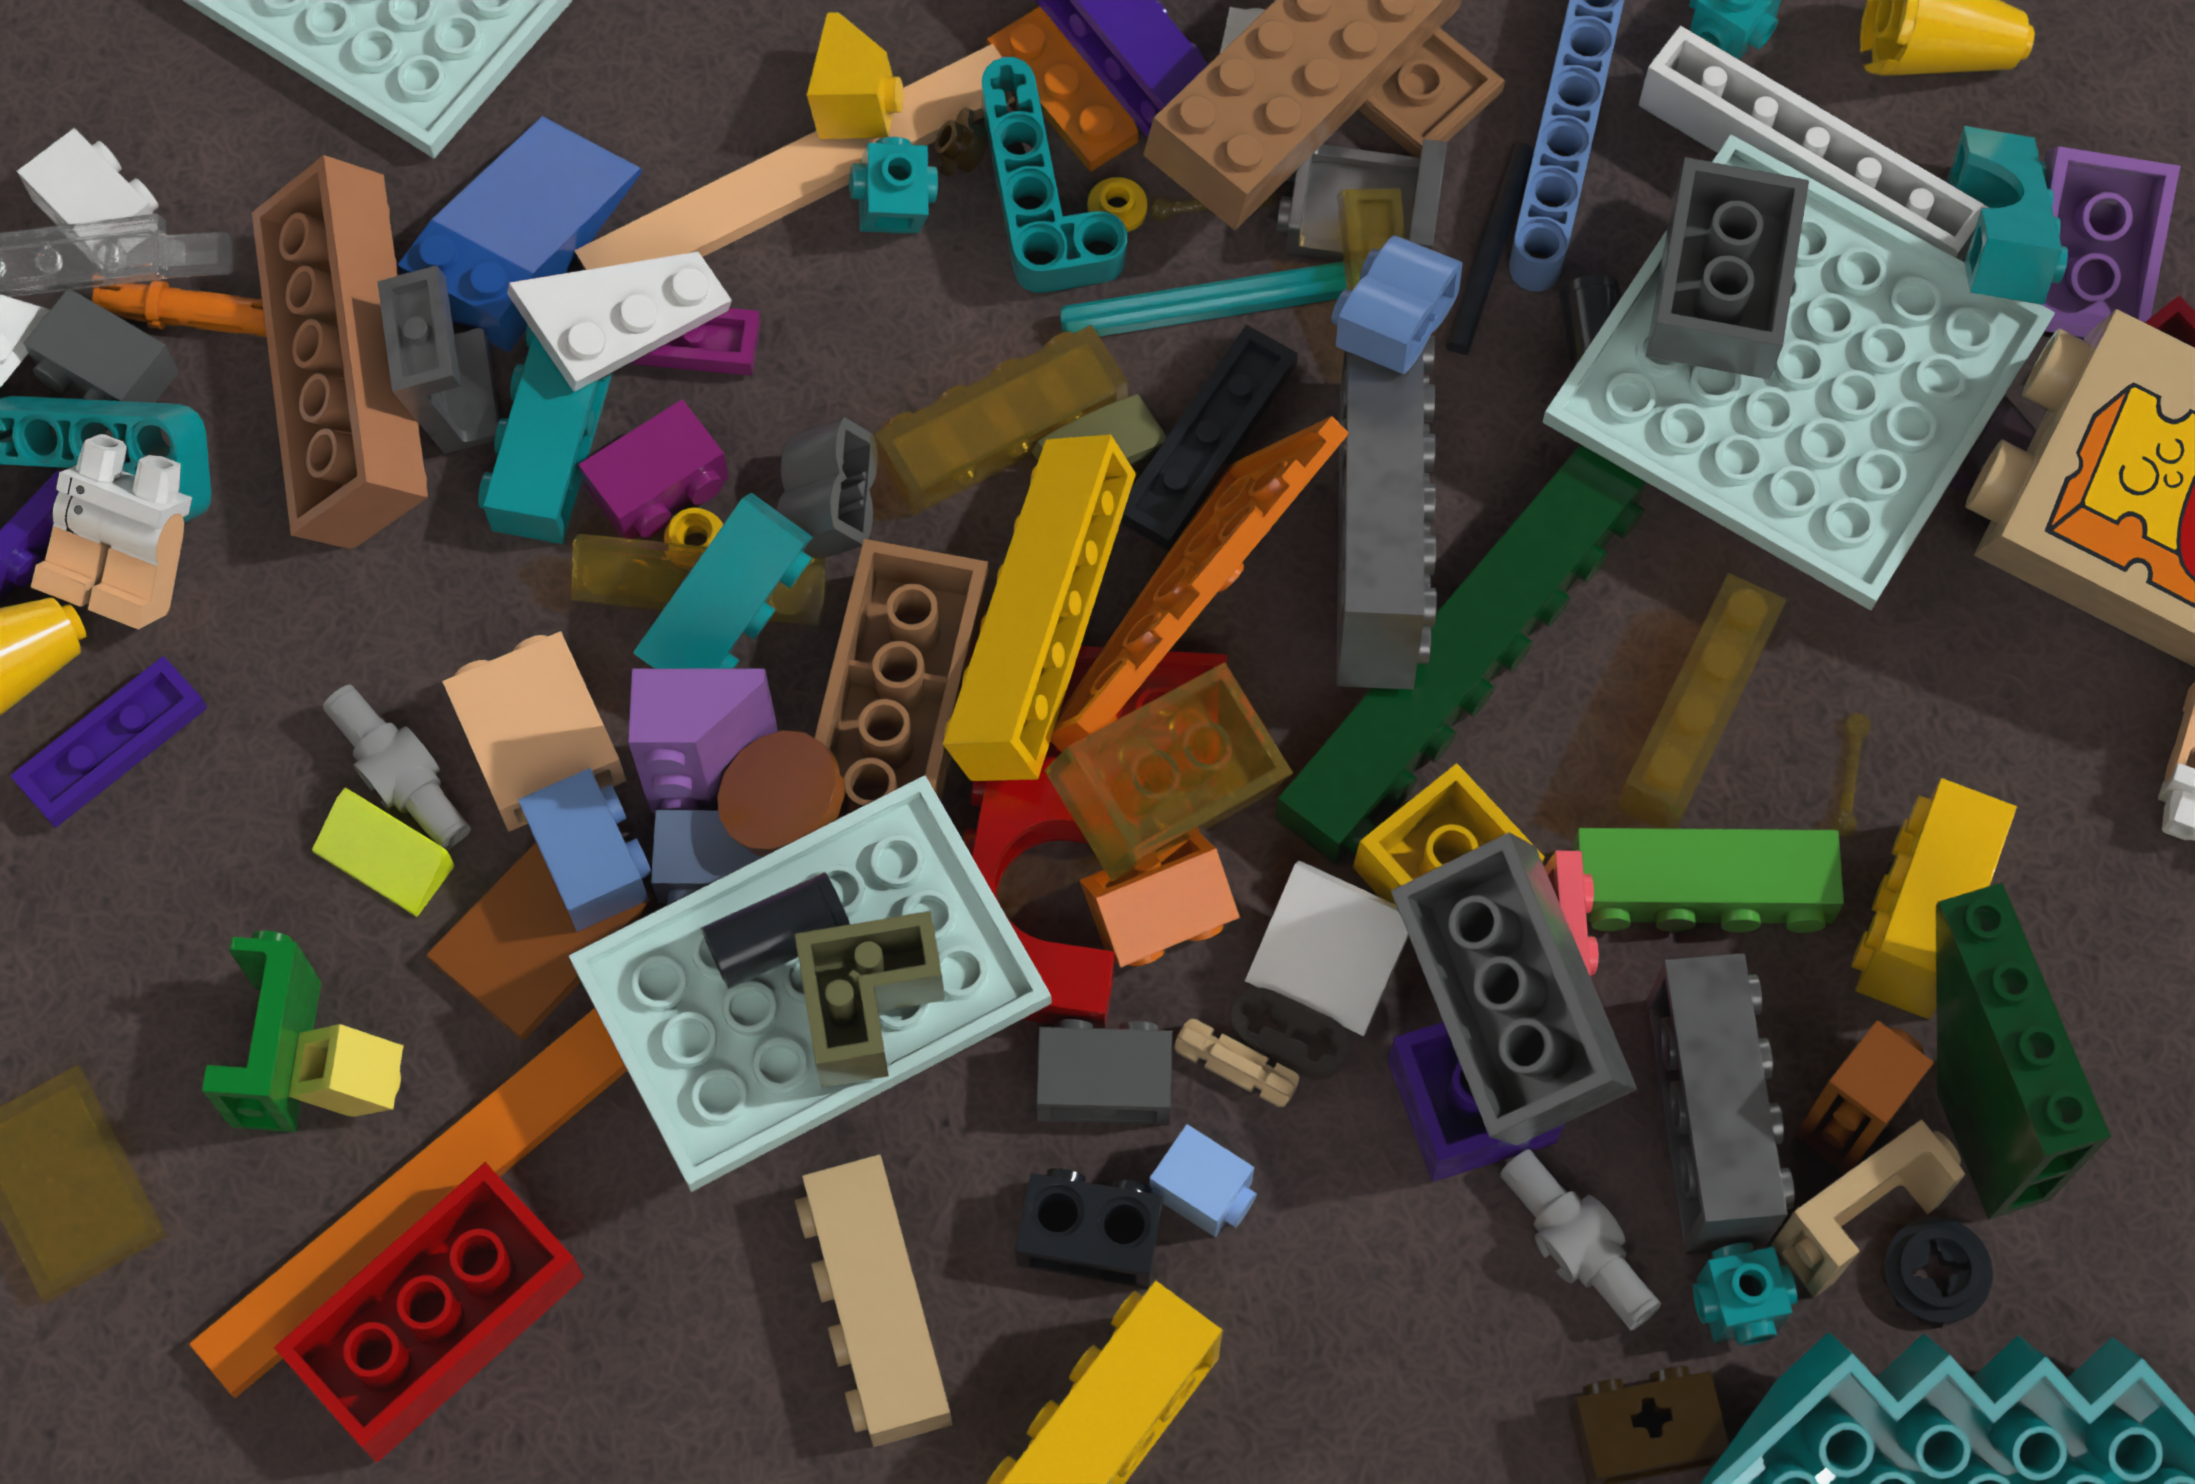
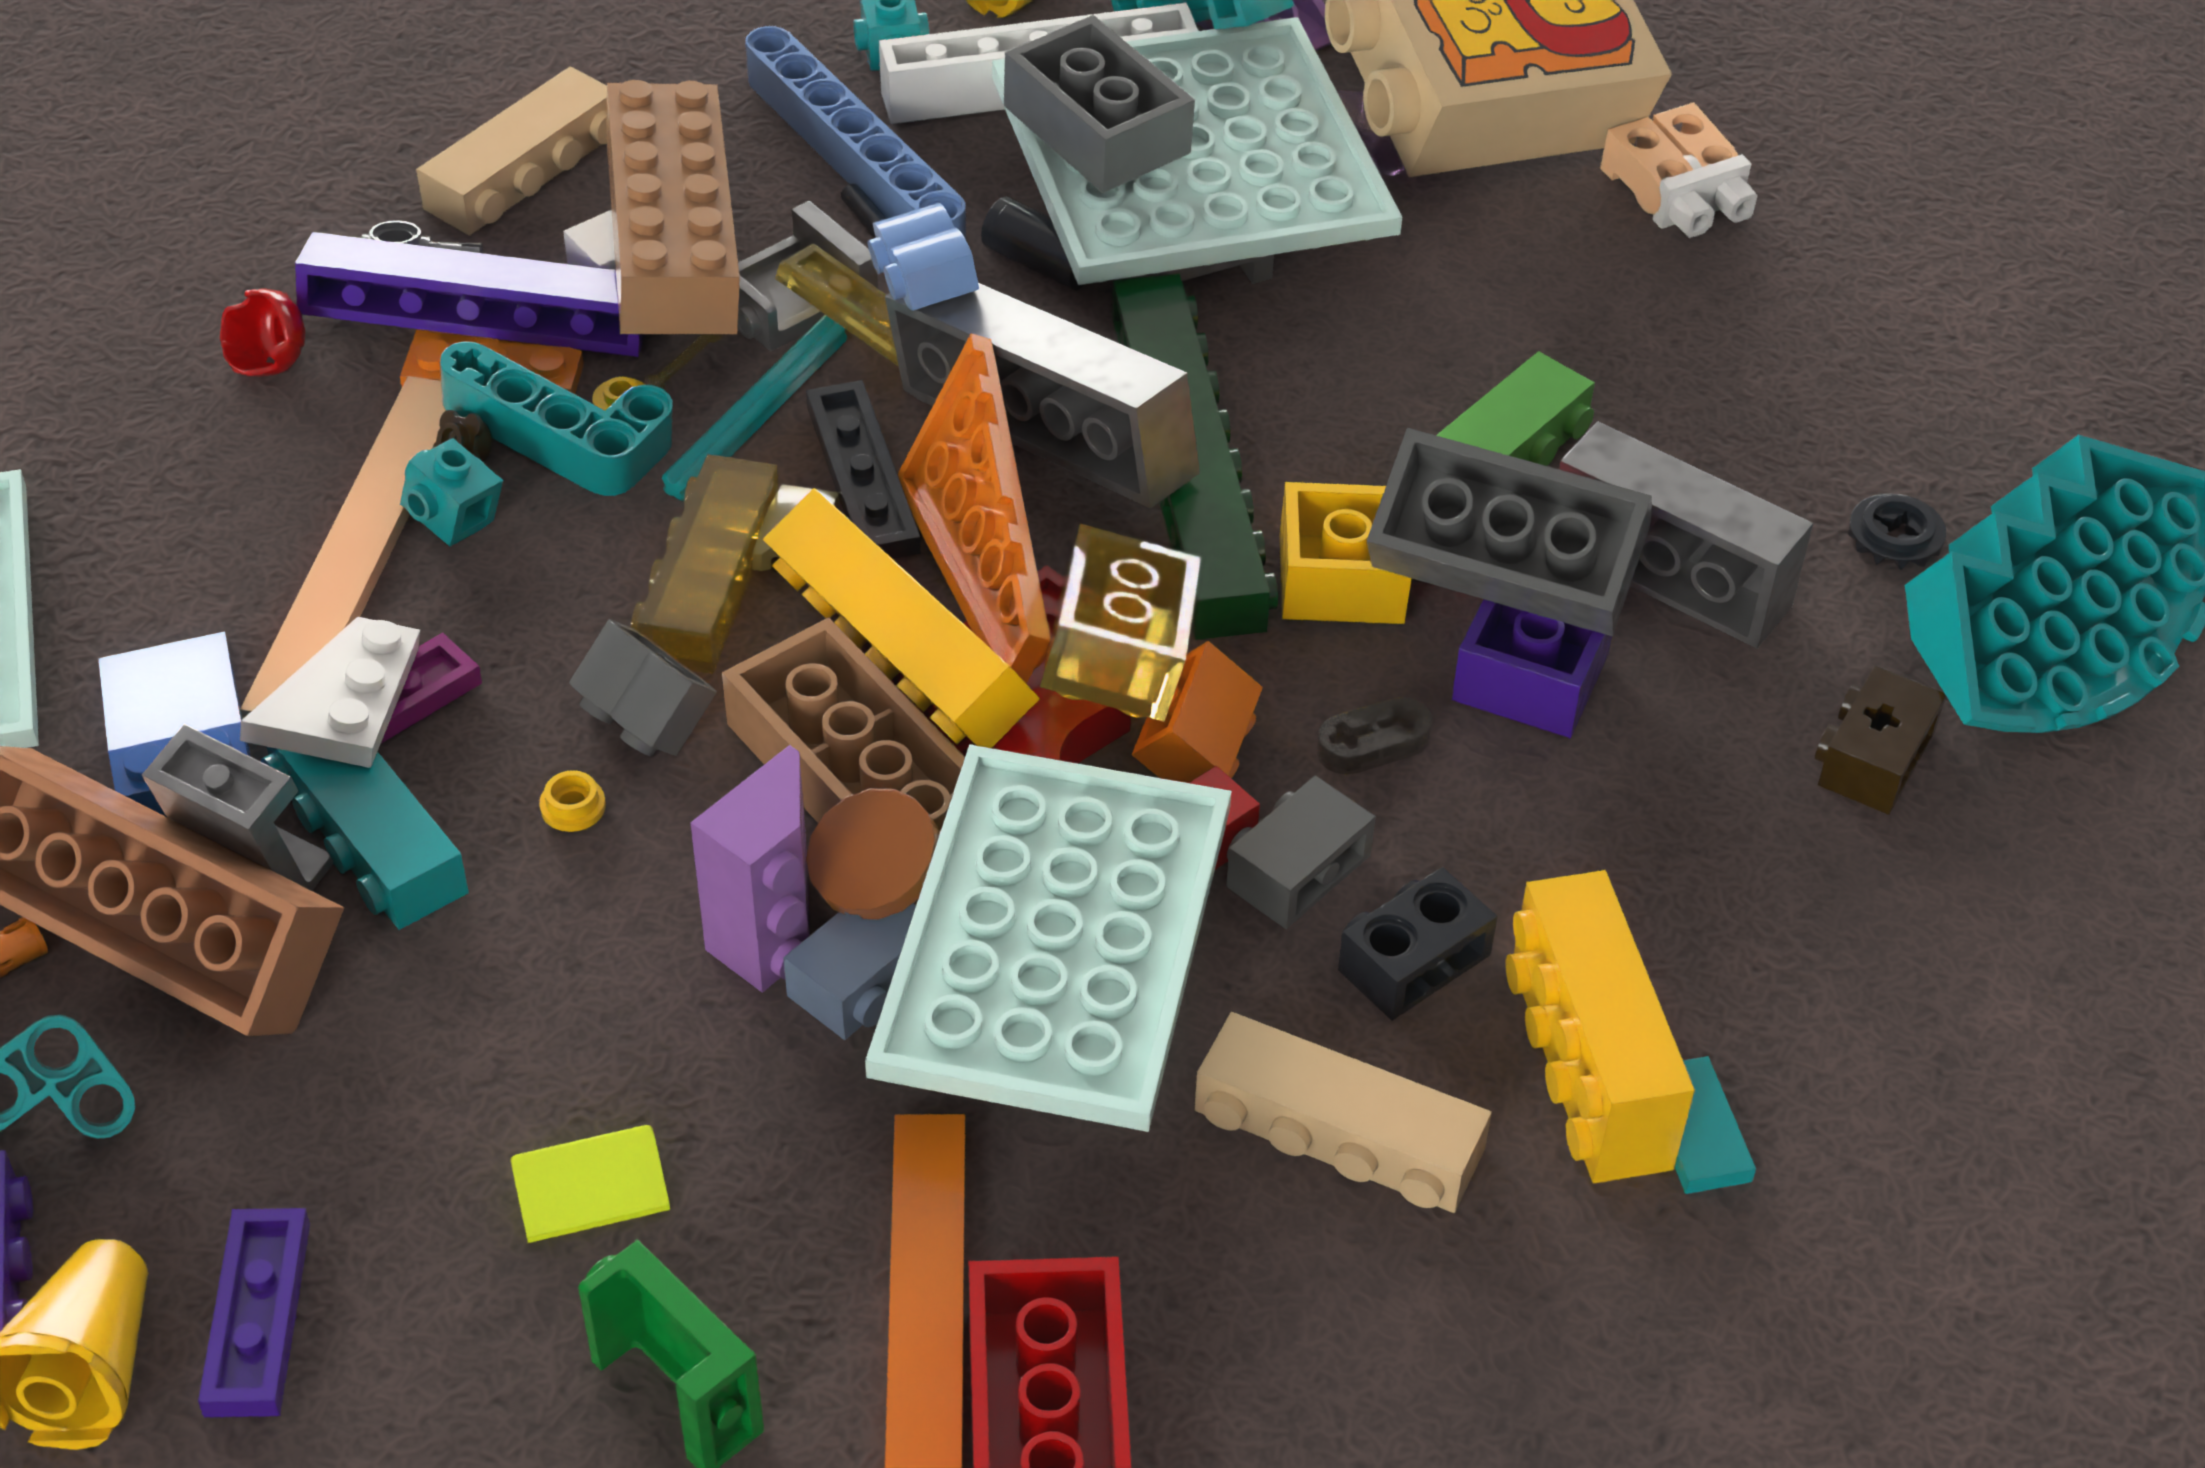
camera: 50 degrees left, 20 degrees down
hips [31,434,192,629] -> none
light yellow brick [288,1024,403,1117] -> none
light grey pin [323,685,471,851] -> none
dark orange tile [426,842,657,1042] -> none
light nougat brick [442,631,626,832] -> none
medium blue brick [518,768,652,932] -> none
clear yellow plate [571,533,826,626] -> none
magenta brick [578,399,729,544] -> none
teal brick [633,493,813,669] -> none
black pin [701,872,850,989] -> none
olive brick [795,911,945,1088] -> none
yellow slope [807,12,903,139] -> none
light blue brick [1149,1124,1257,1238] -> none
tan axle [1174,1019,1300,1107] -> none
white tile [1245,861,1409,1036] -> none
medium nougat plate [1357,28,1505,158] -> none
light grey pin [1500,1149,1661,1330] -> none
clear yellow brick [1616,573,1787,829] -> none
teal brick [1693,1242,1797,1346] -> none
tan panel [1772,1119,1965,1297] -> none
dark orange brick [1793,1020,1934,1175] -> none
clear yellow hinge [1832,713,1871,836] -> none
yellow brick [1851,778,2017,1020] -> none
dark green slope [1936,882,2111,1220] -> none

